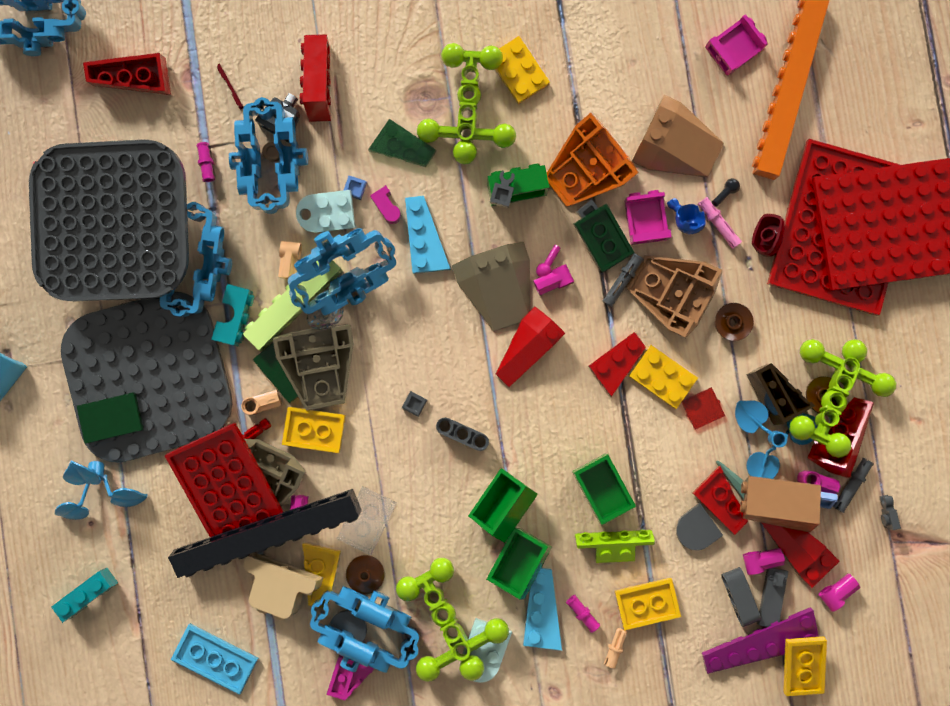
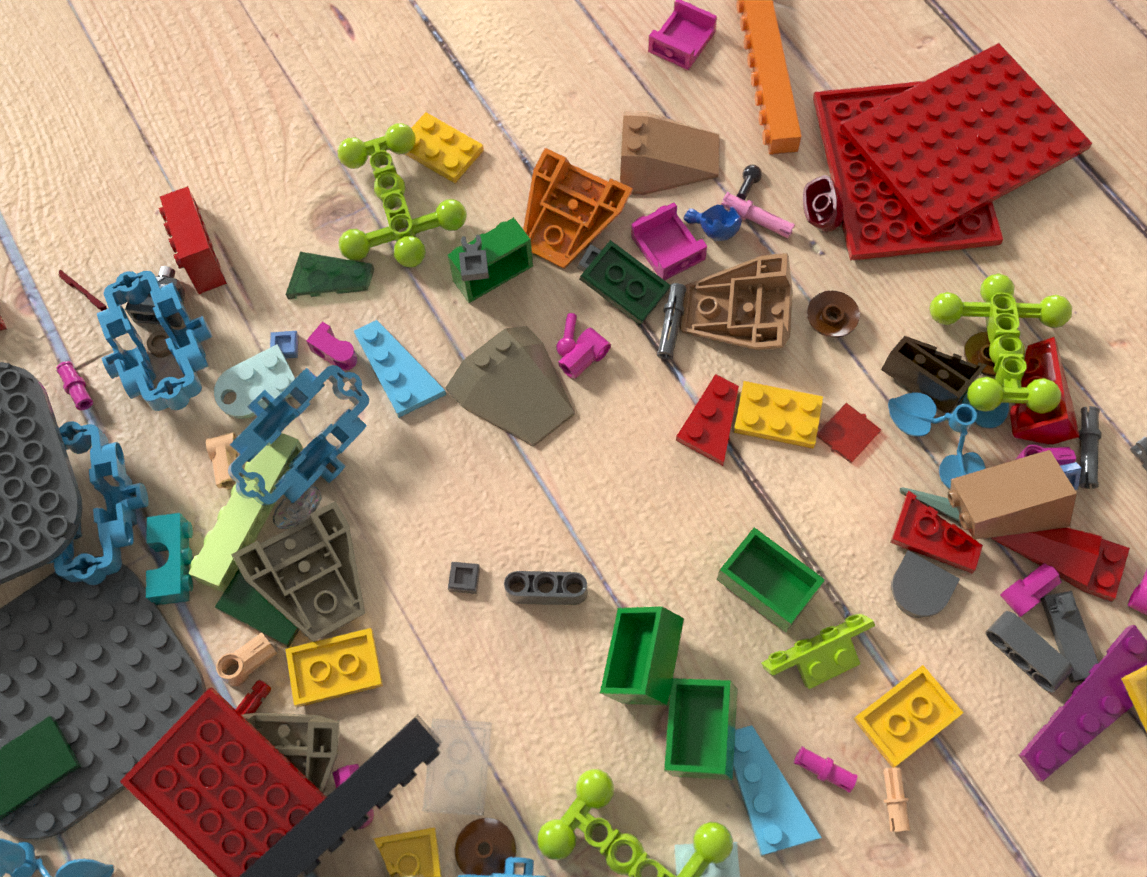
camera: 20 degrees left, 20 degrees down
red wedge [495,306,565,387] -> none

